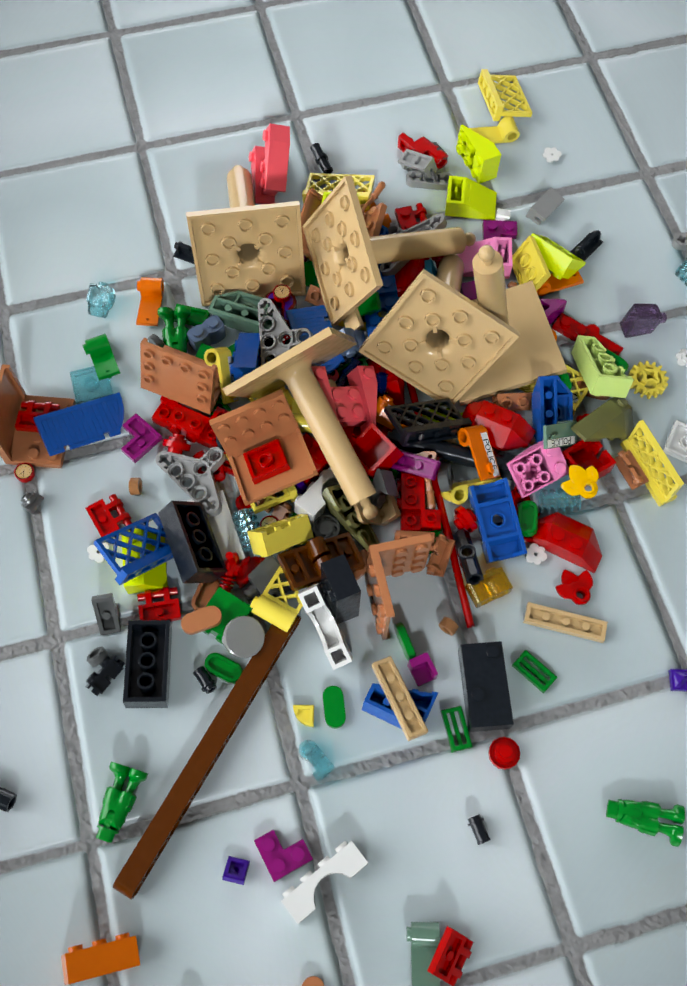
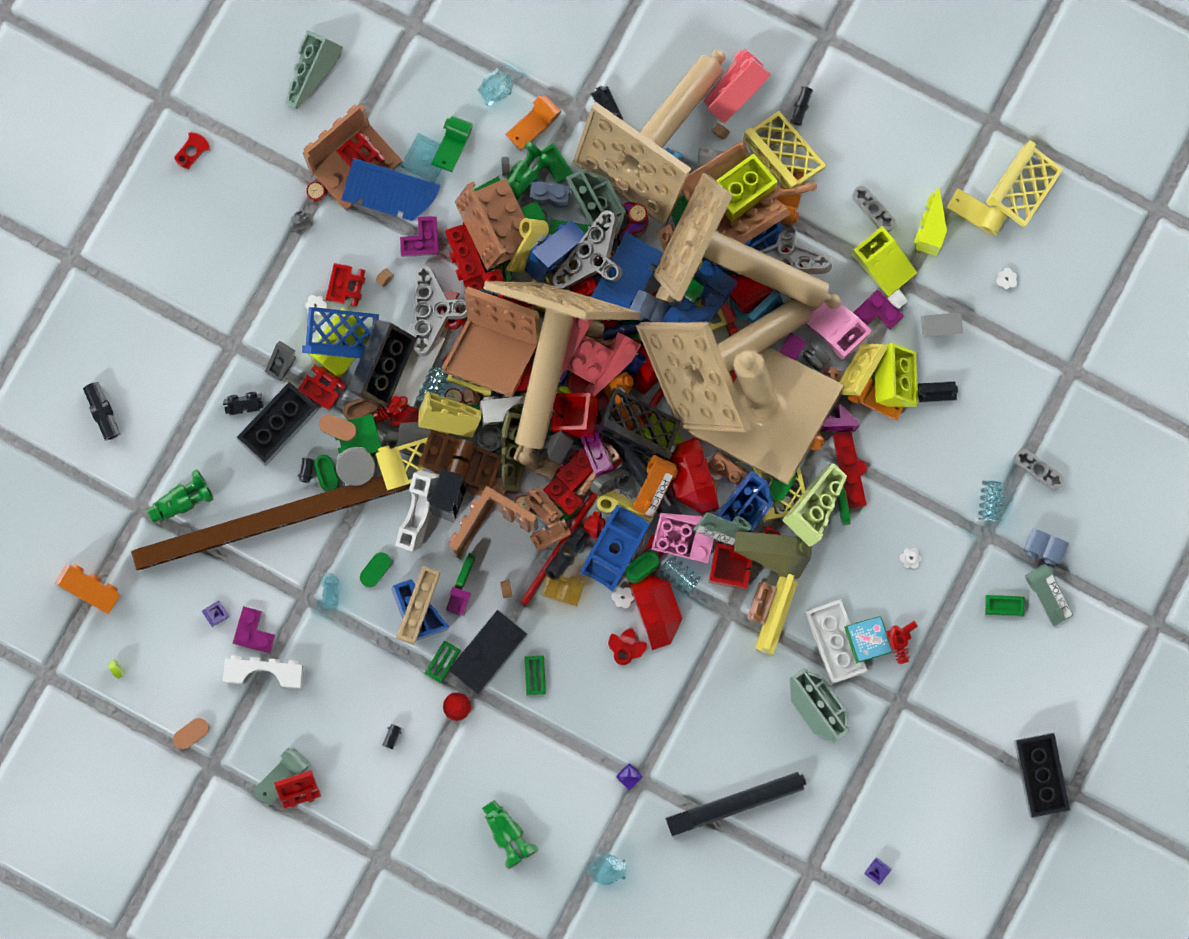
camera: 45 degrees right, 15 degrees up
dark grey tile [87,647,108,667] -> none
red plate [162,433,191,455] -> none
red tile [243,439,290,485] -> none
light yellow tile [293,705,314,728] -> none
red plate [395,203,427,230] -> none
red plate [398,132,448,169] -> none
light grey hinge [398,149,438,178] -> none
tan plate [523,602,608,643] -> none
yellow plate [561,465,599,499] -> none
clear purple torso [619,304,667,338] -> none
light yellow gear [628,361,669,399] -> none

